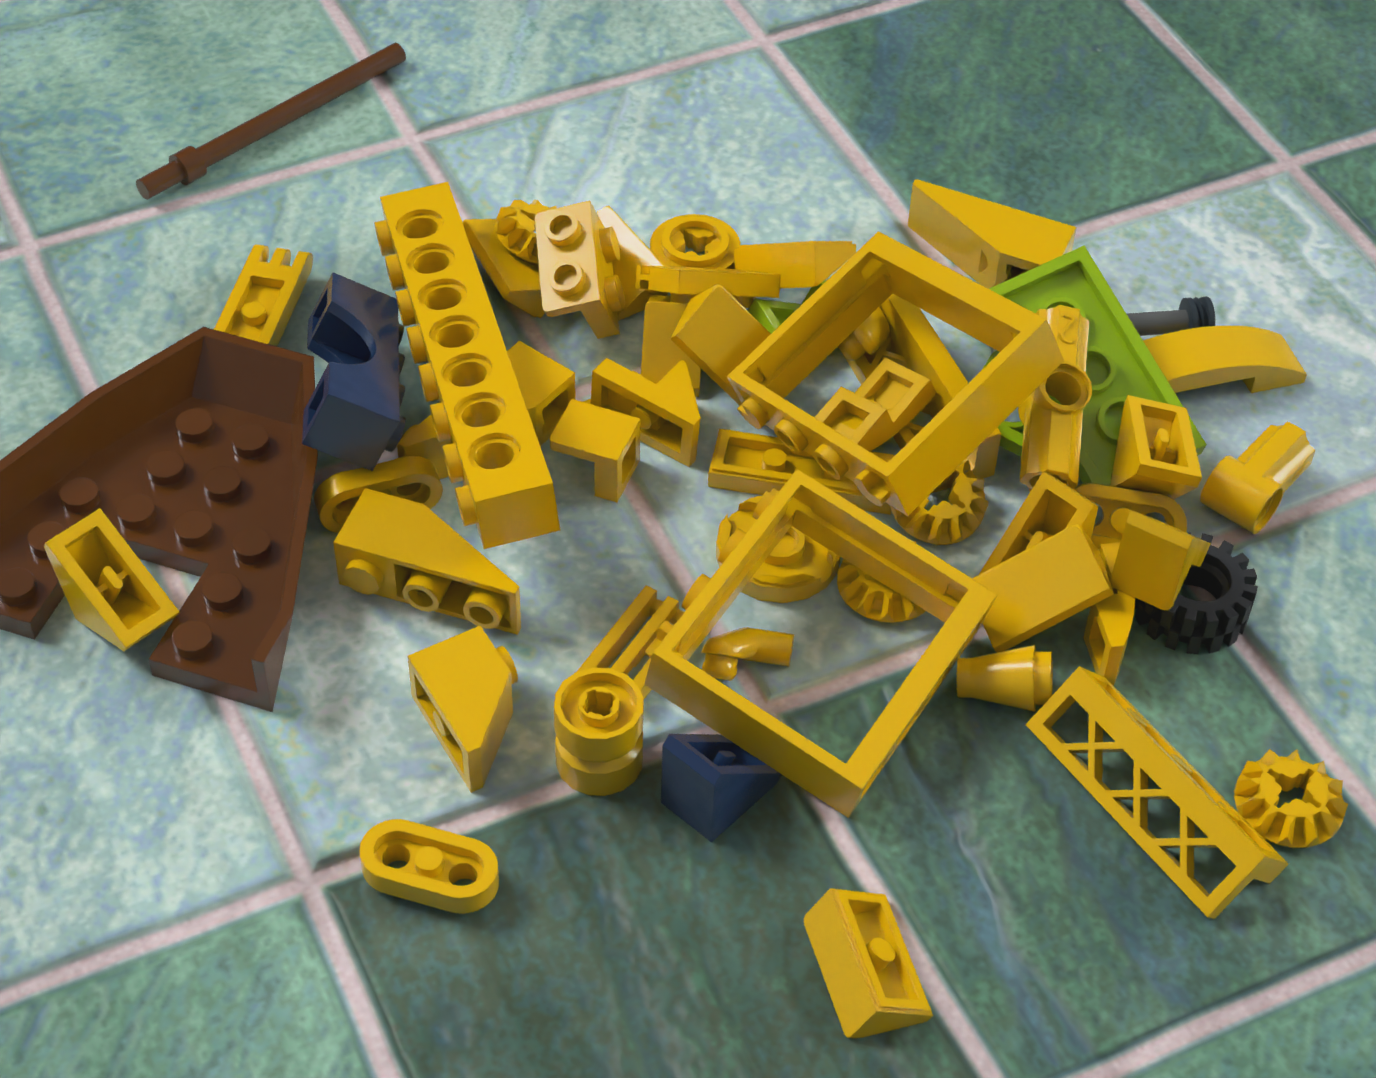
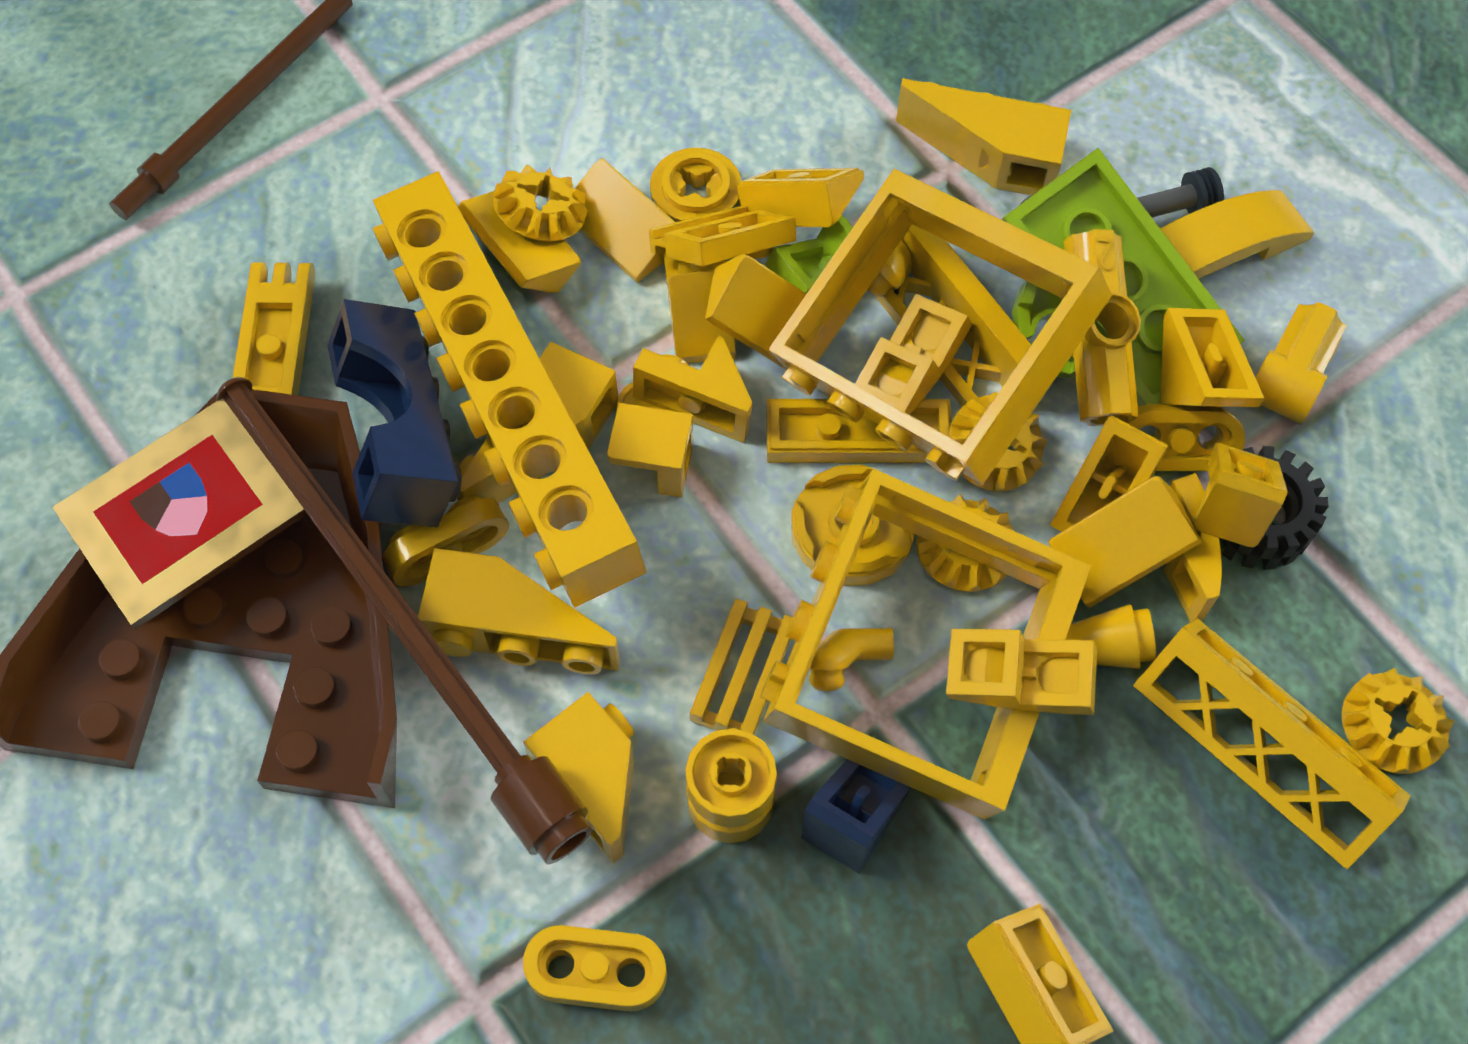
camera: 10 degrees left, 15 degrees up
yellow slope [44,508,180,651] -> none
yellow bracket [535,200,625,339] -> none
none -> flag [52,377,593,865]
none -> yellow slope [946,629,1097,715]

